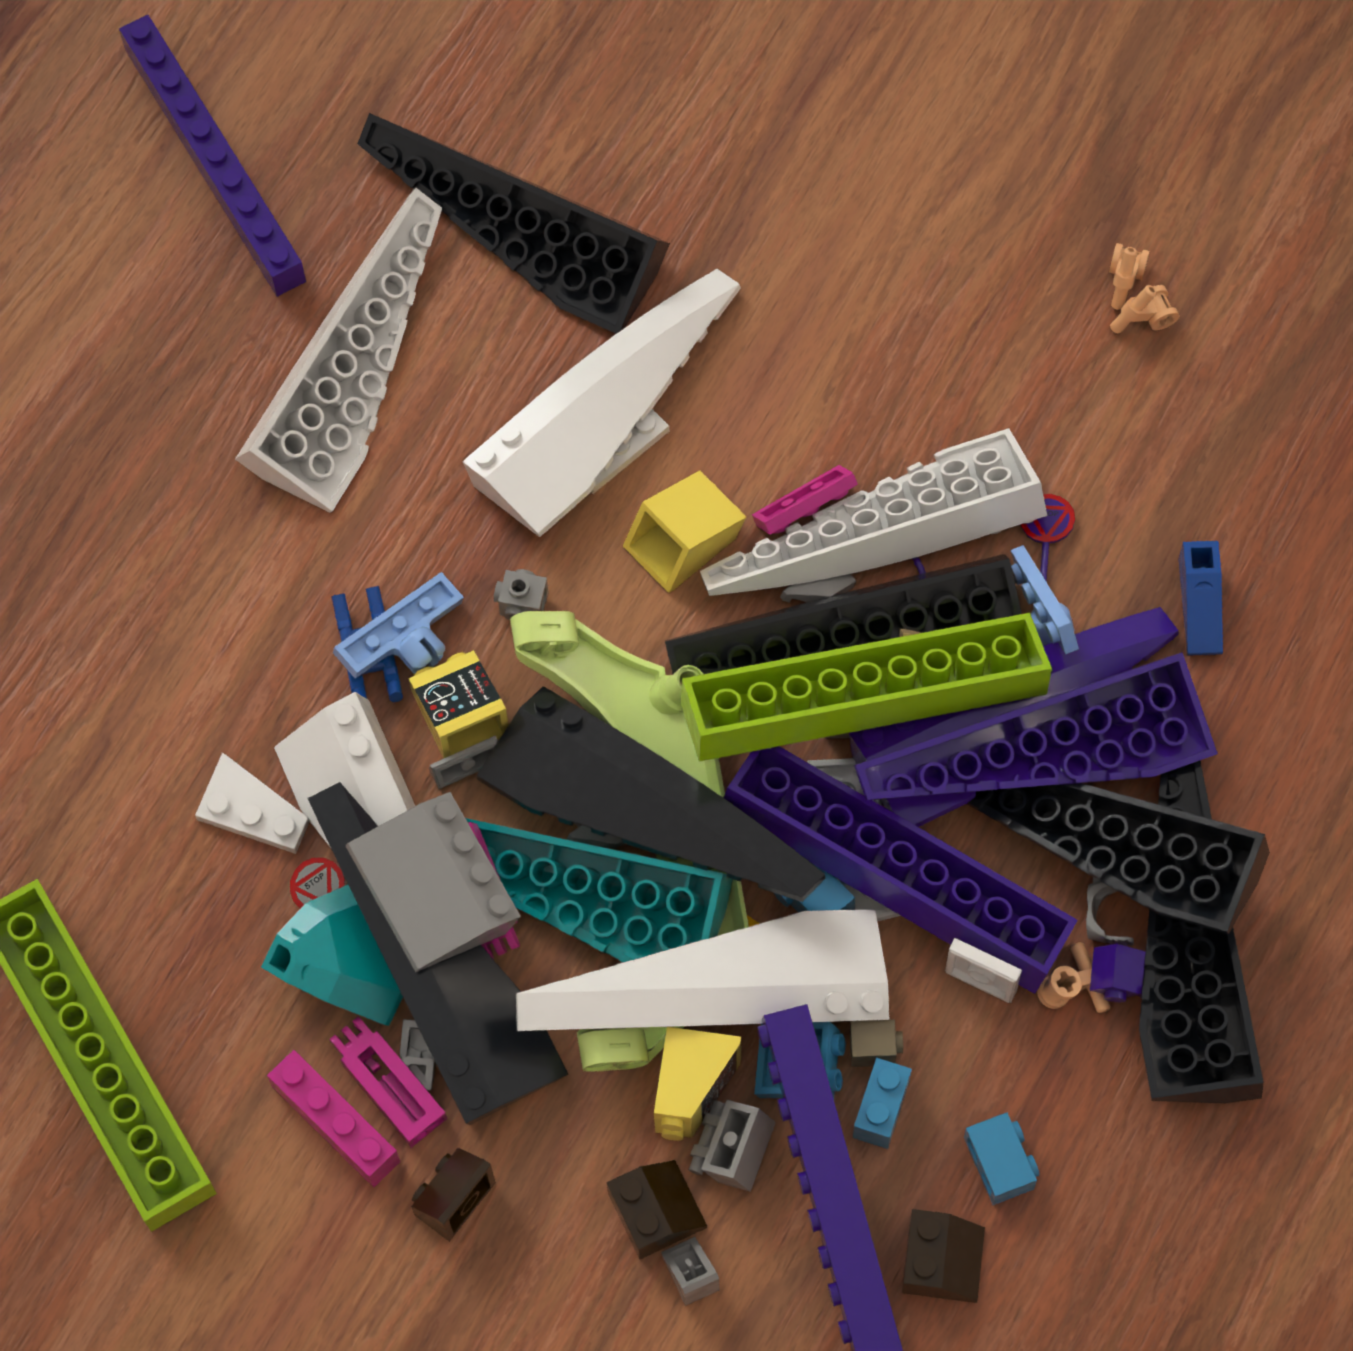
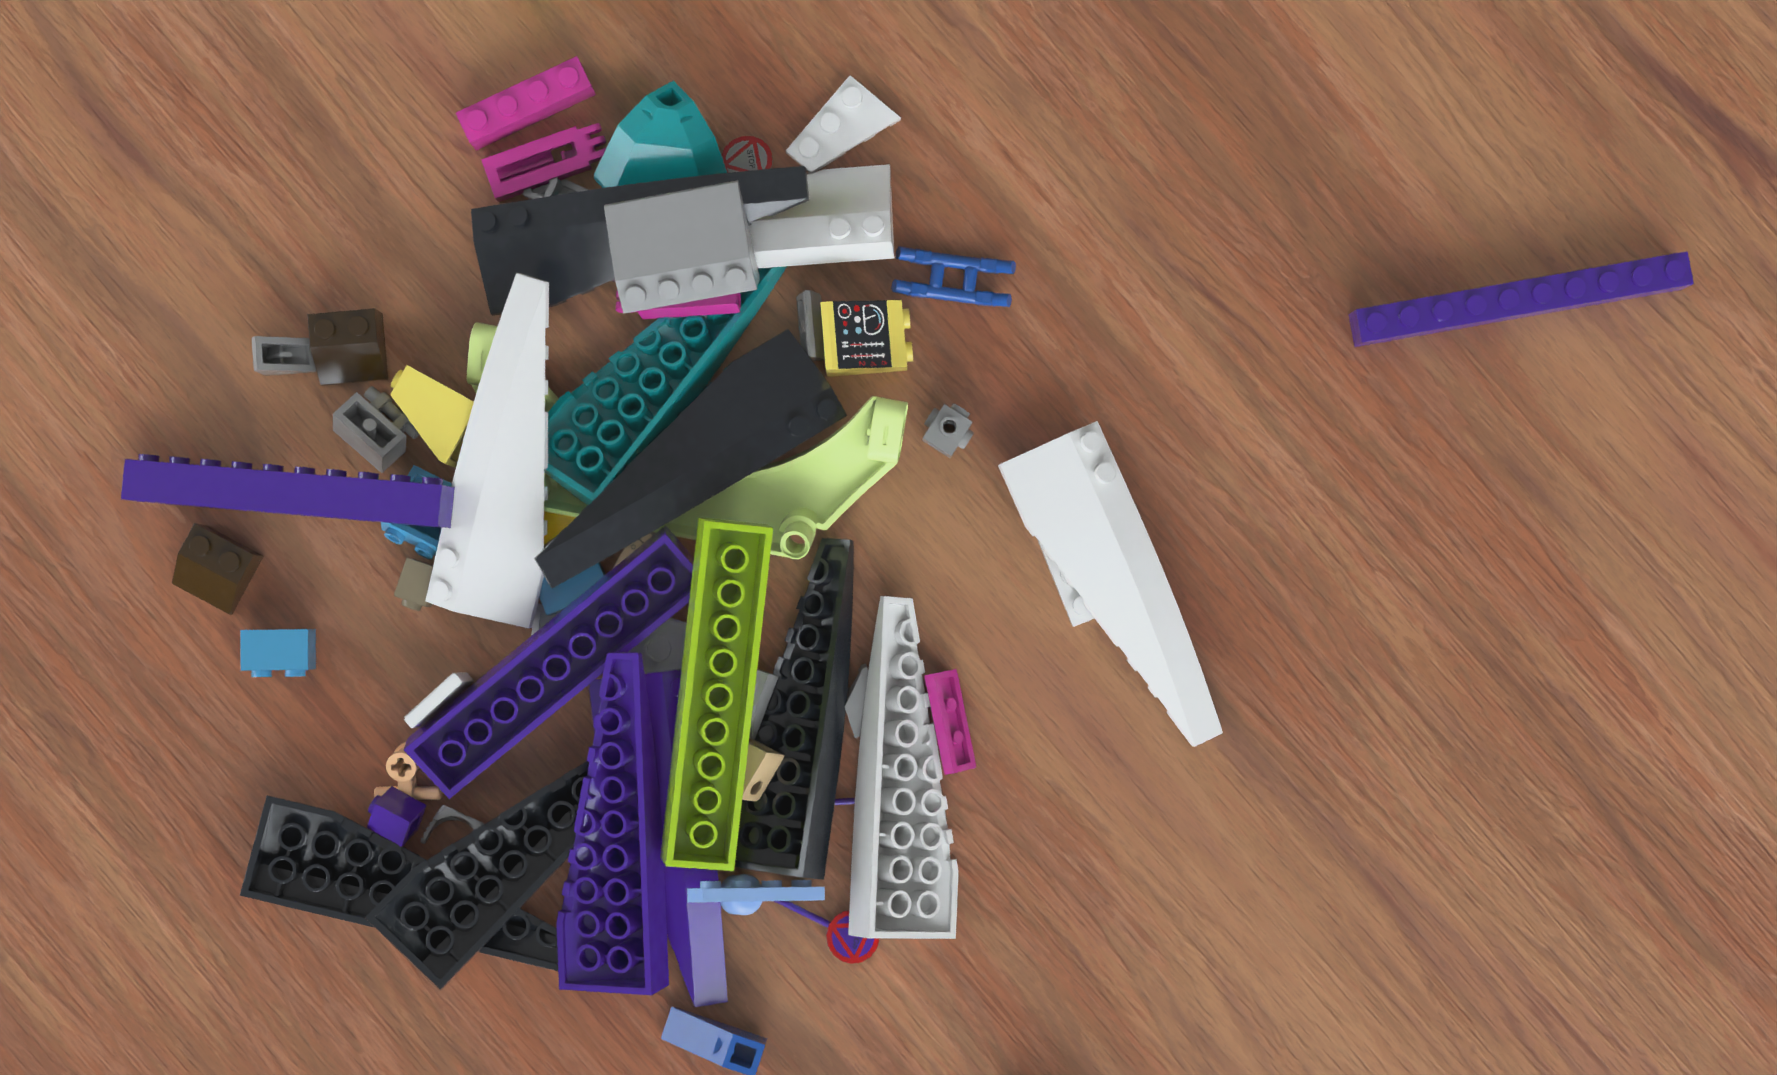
camera: 110 degrees right, 20 degrees up
white wedge [235,188,442,513] -> none
light blue plate [333,572,464,679] -> none
black wedge [357,113,670,334] -> none
dark brown slope [411,1148,496,1242] -> none
light yellow slope [623,471,746,593] -> none
dark azure brick [853,1057,912,1149] -> none

